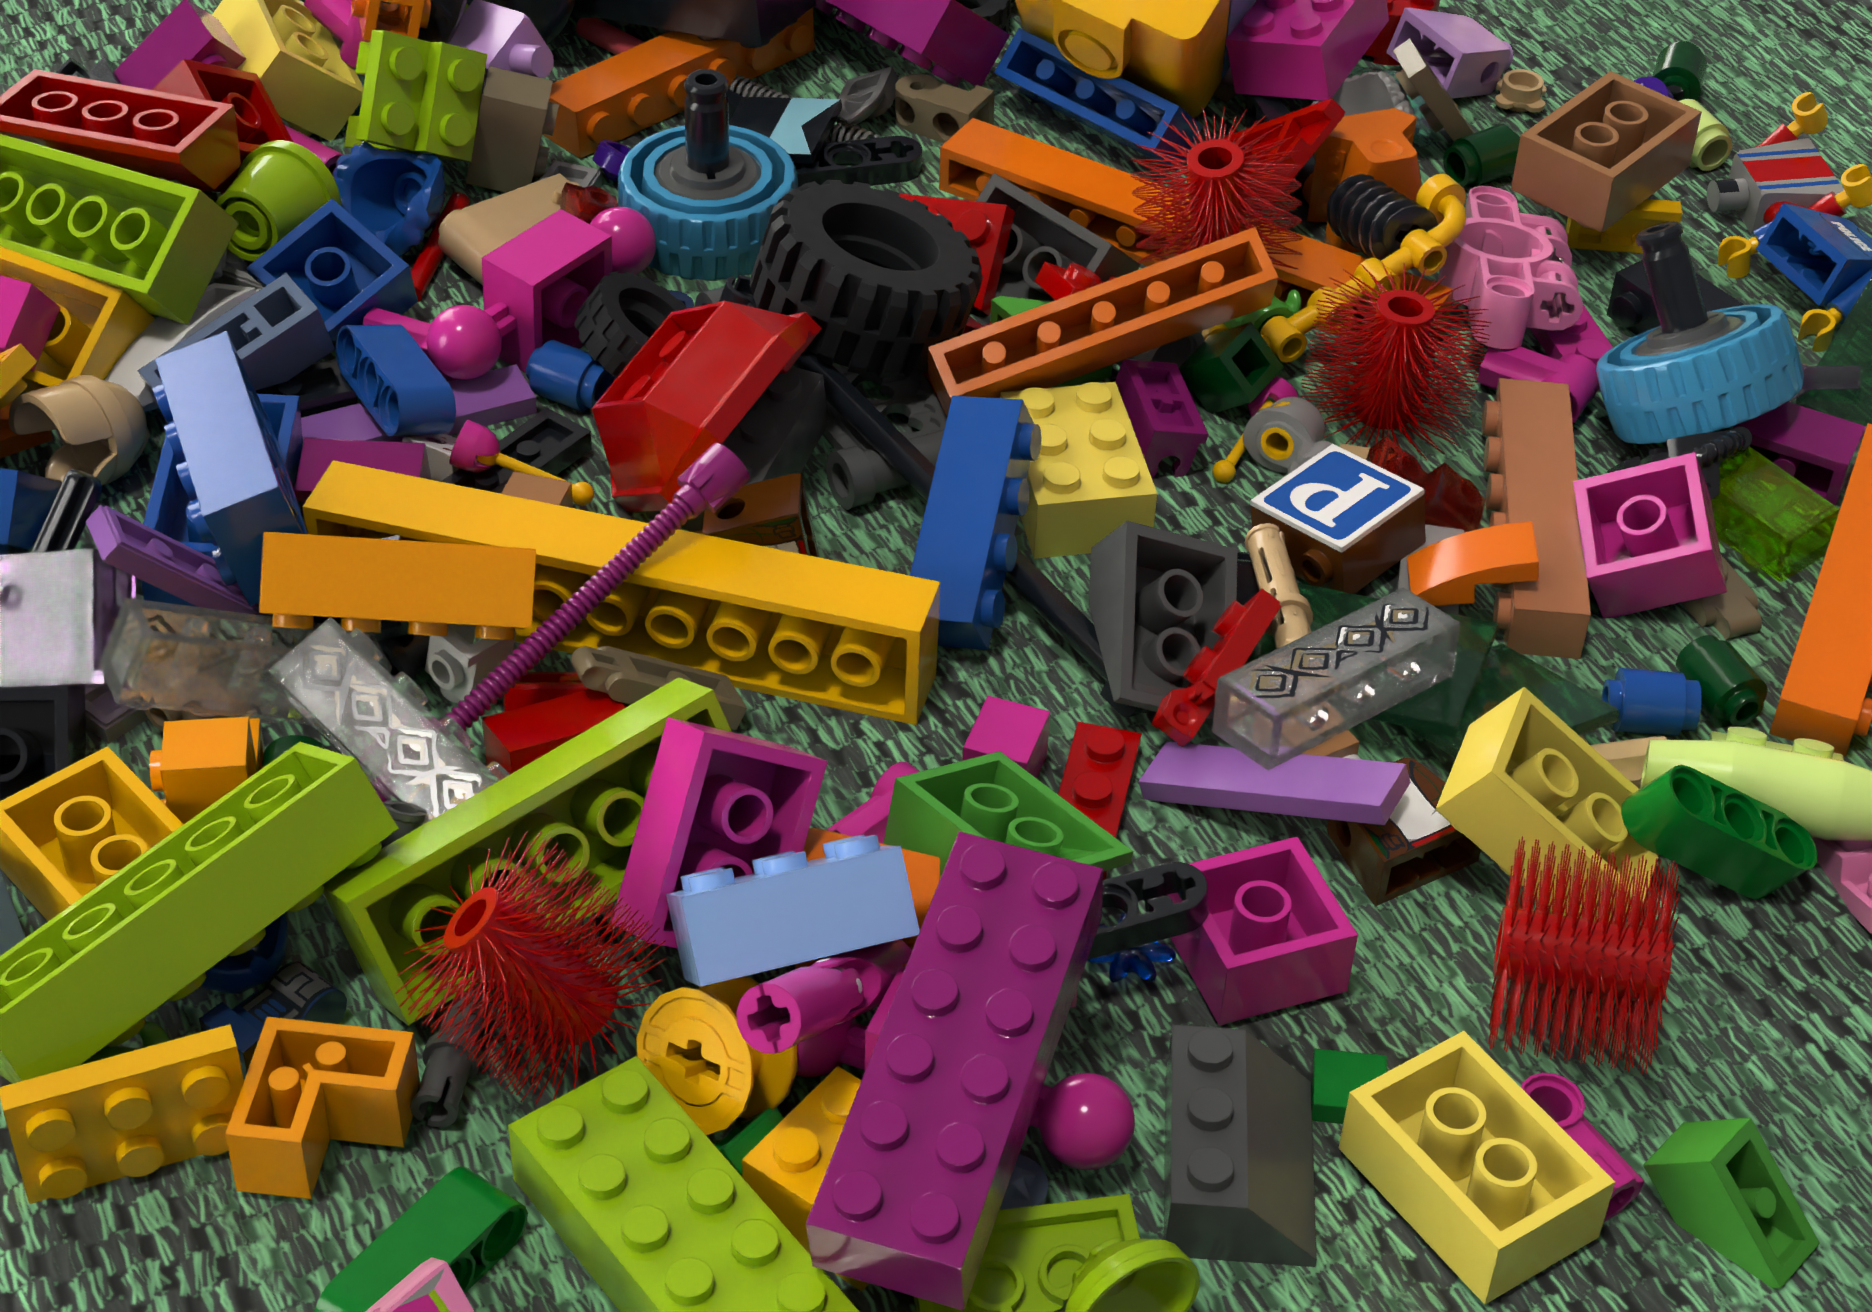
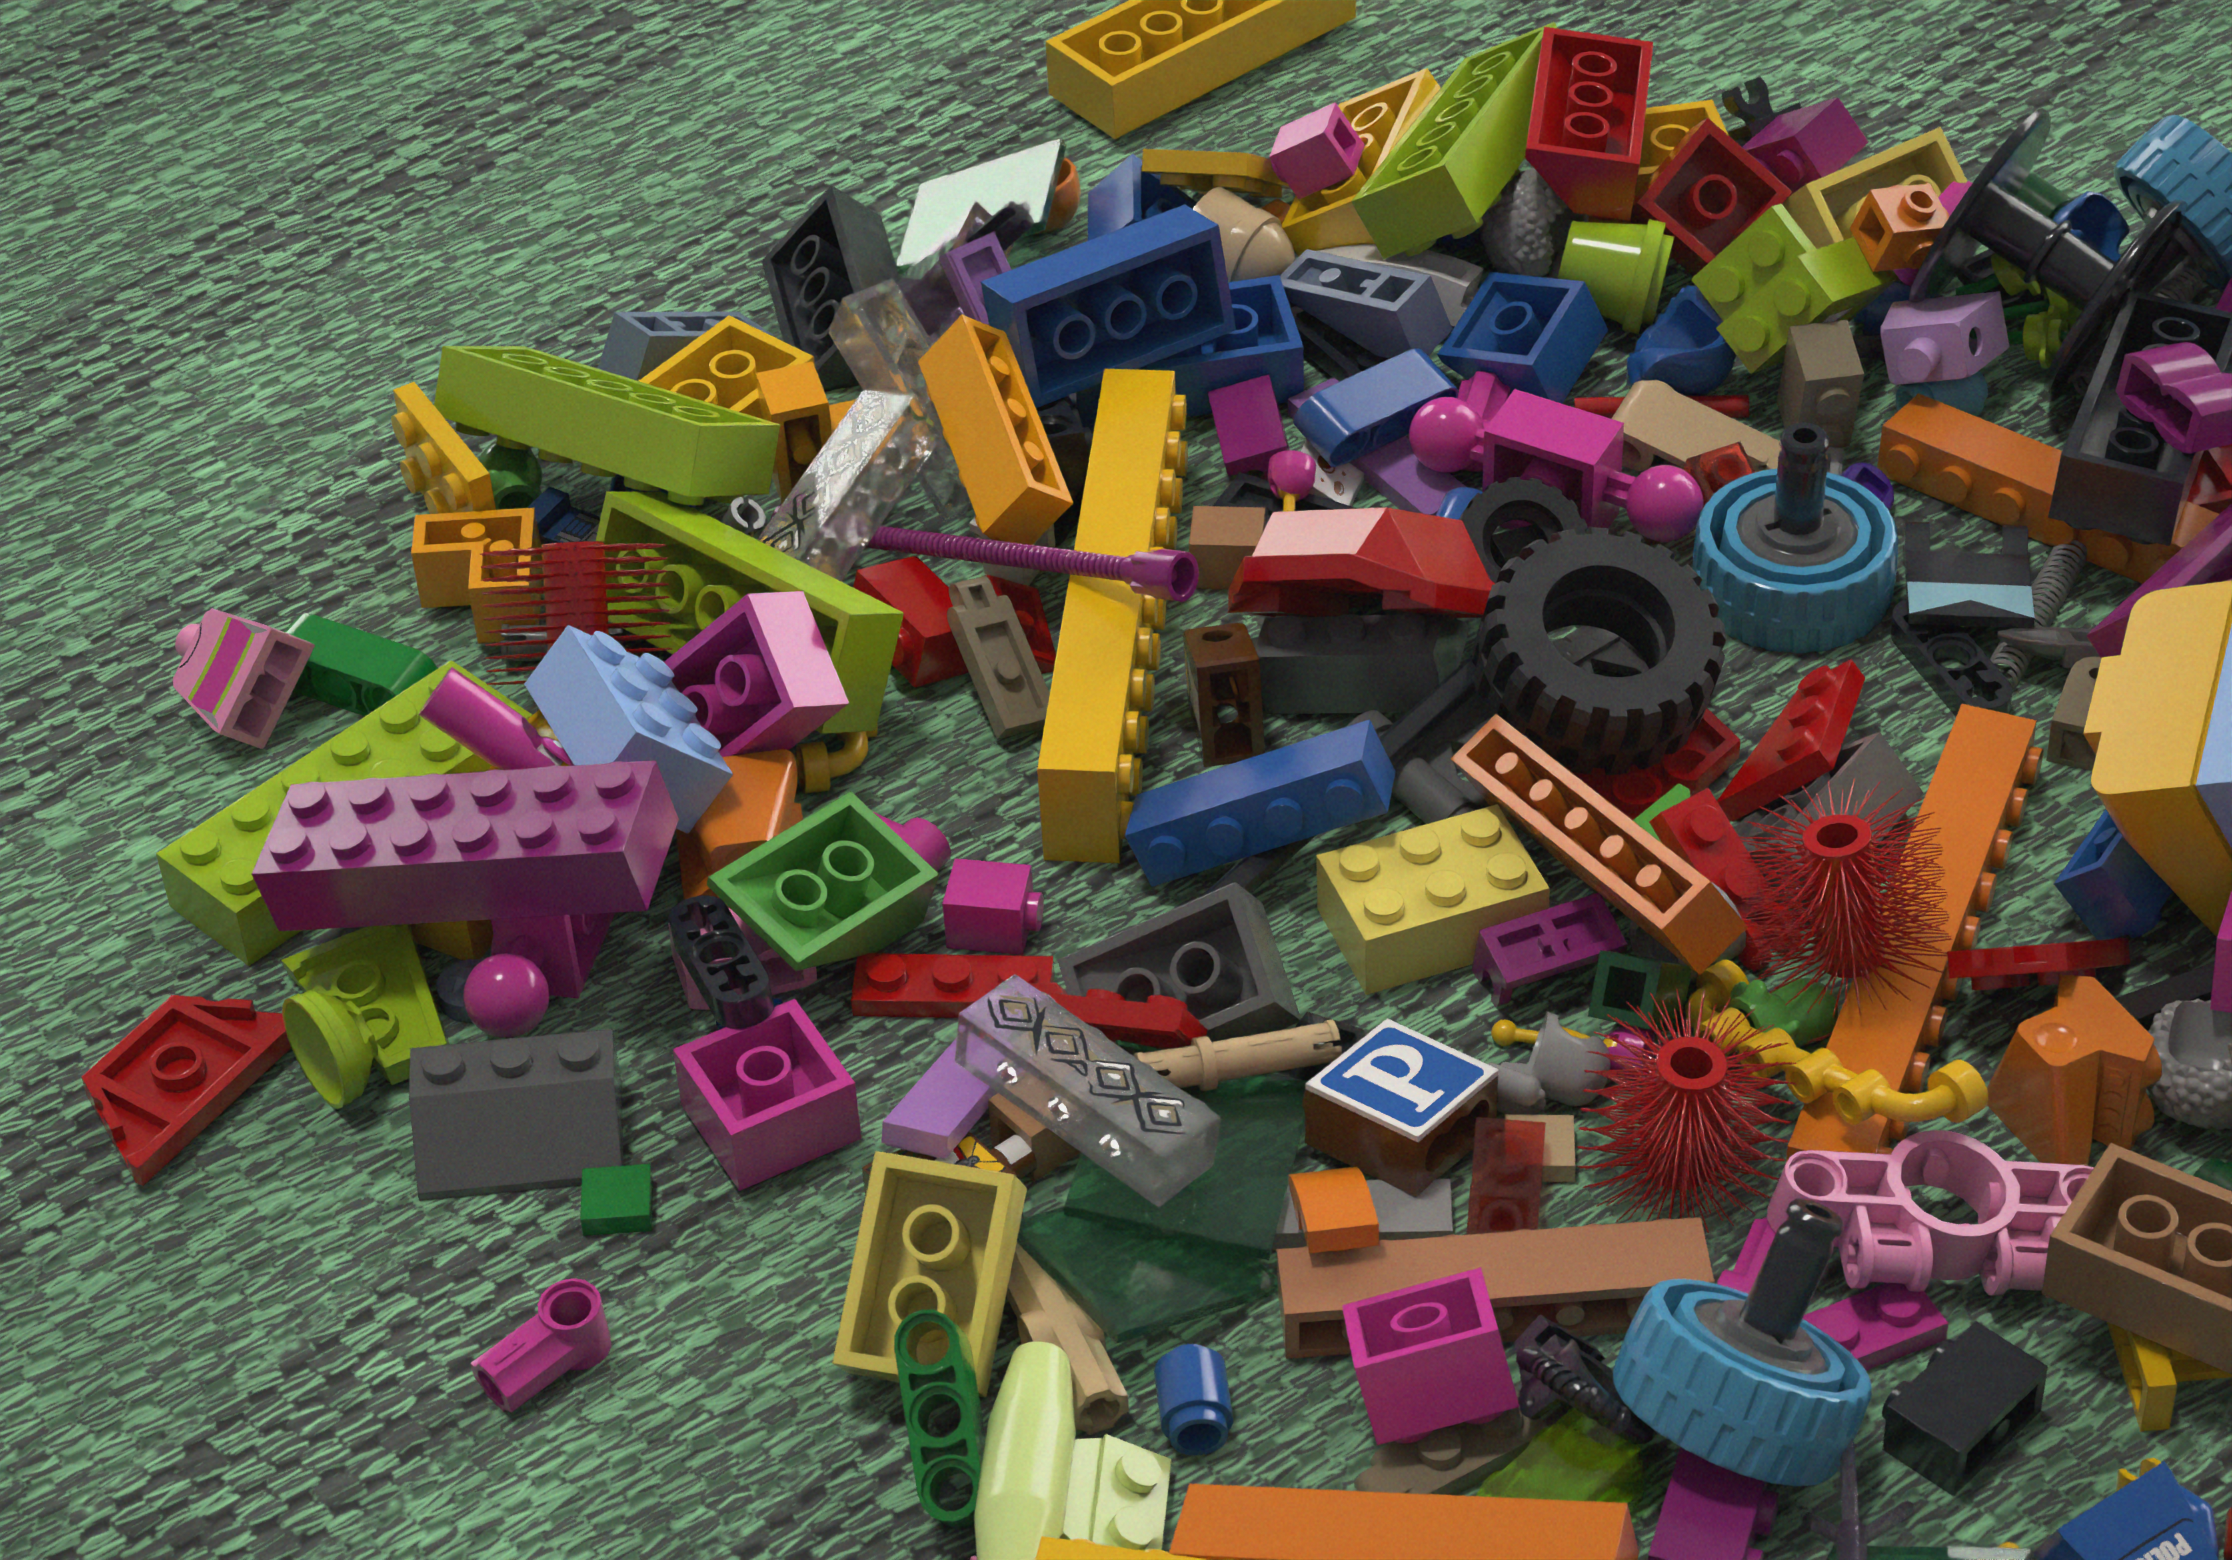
camera: 85 degrees right, 0 degrees up
black piece [1327,174,1439,270] -> none
light yellow brick [1339,1031,1615,1305] -> none
red piece [1488,836,1680,1074] -> none
bright green slope [1643,1118,1820,1288] -> none
dark green brick [1676,635,1768,728] -> none

